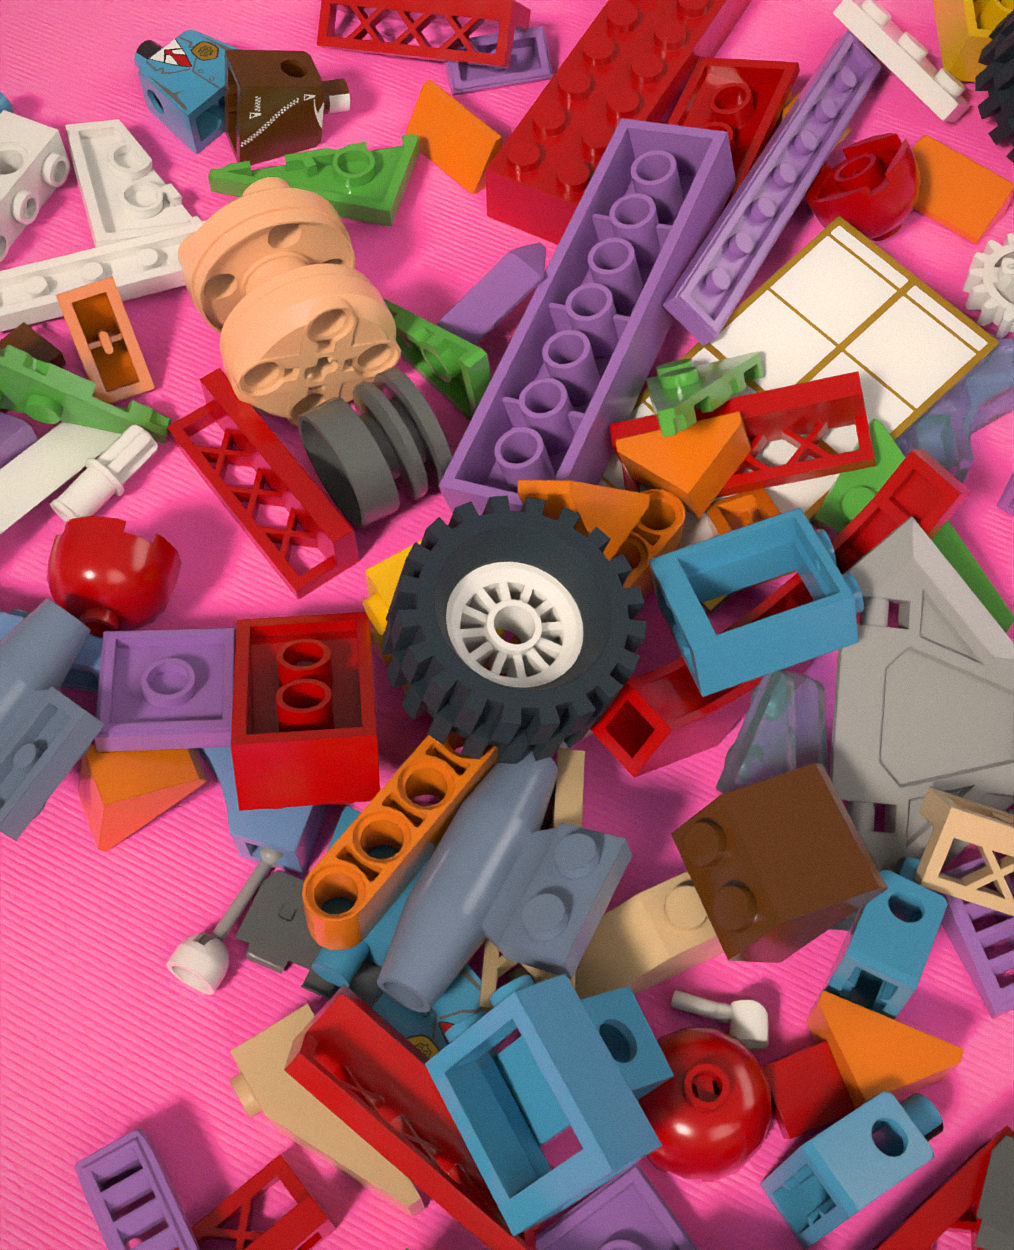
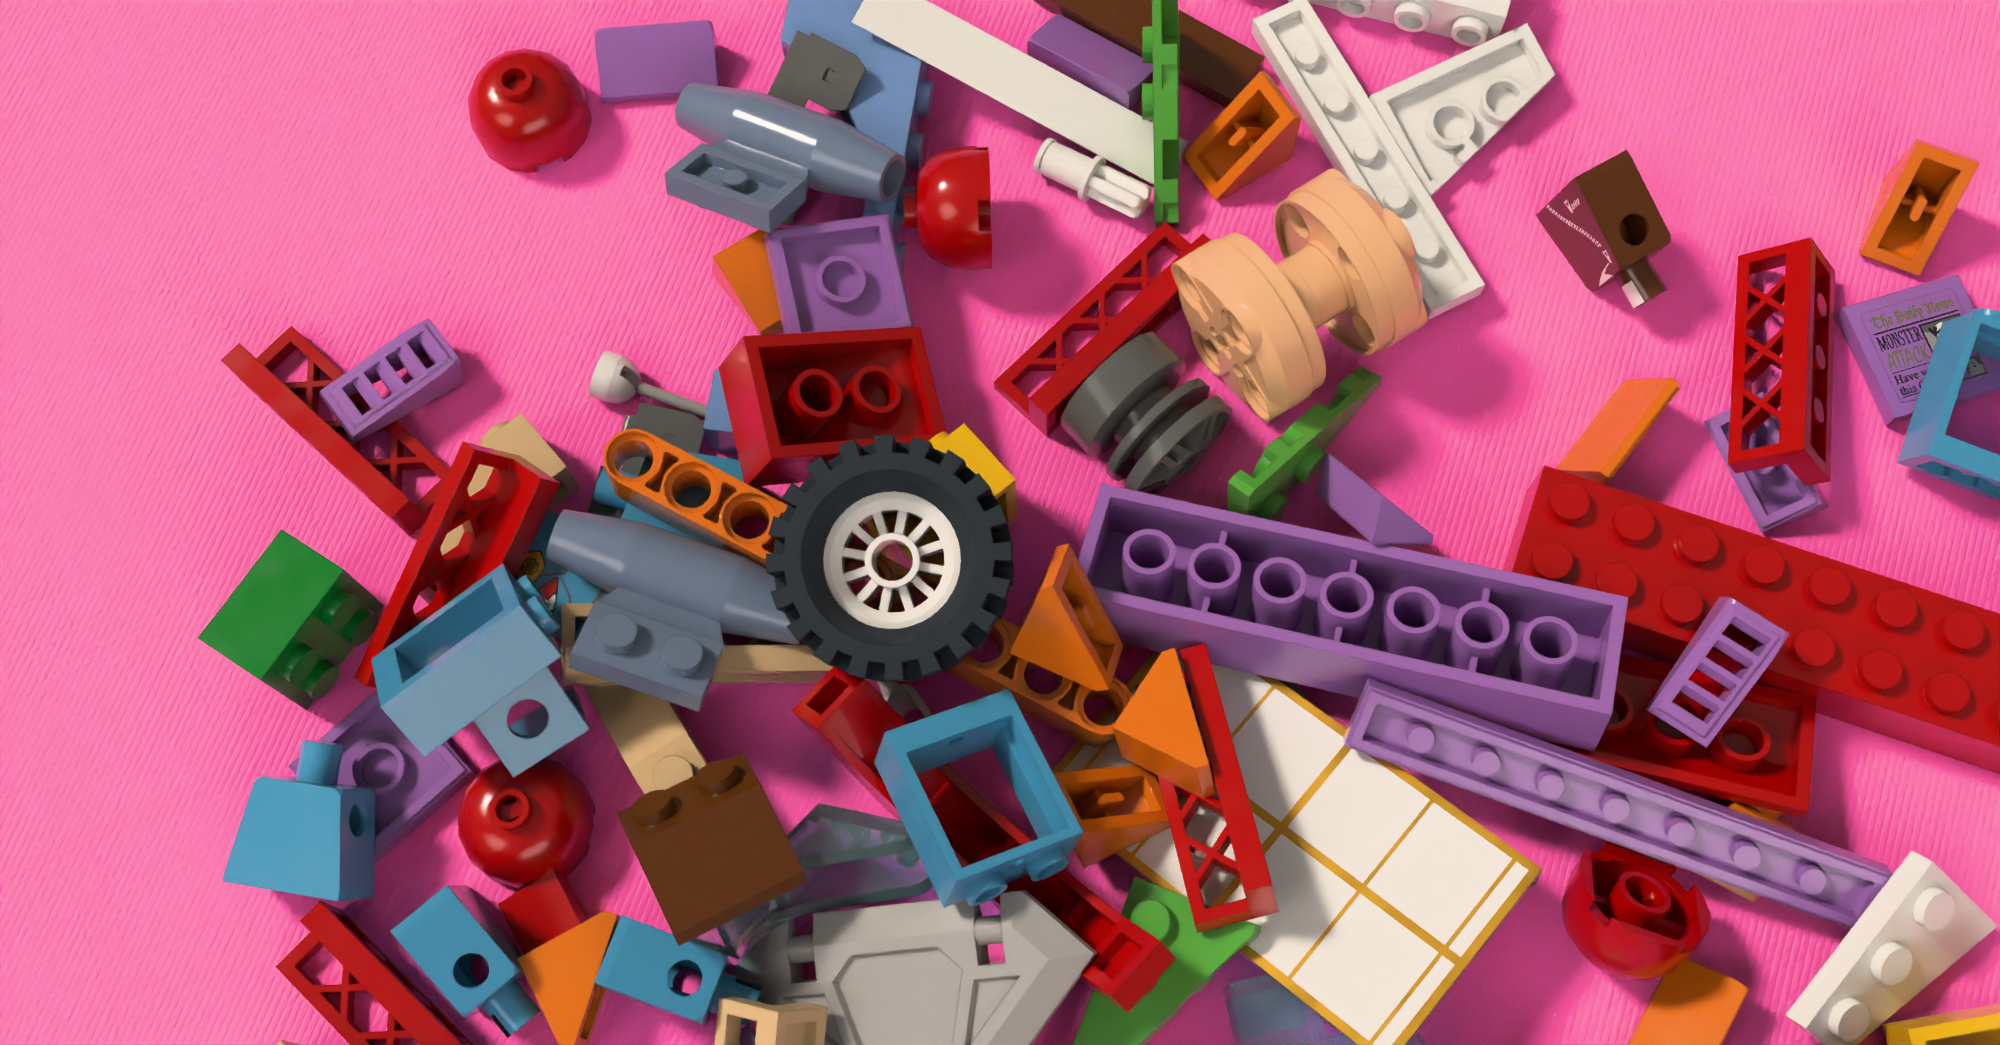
camera: 85 degrees right, 10 degrees up
dark azure torso [134,30,240,155] -> none
bright green wing [208,134,420,227] -> none
bright green wing [646,351,764,438] -> none
white hand [671,990,769,1050] -> none
none -> medium lavender slope [1645,597,1790,748]

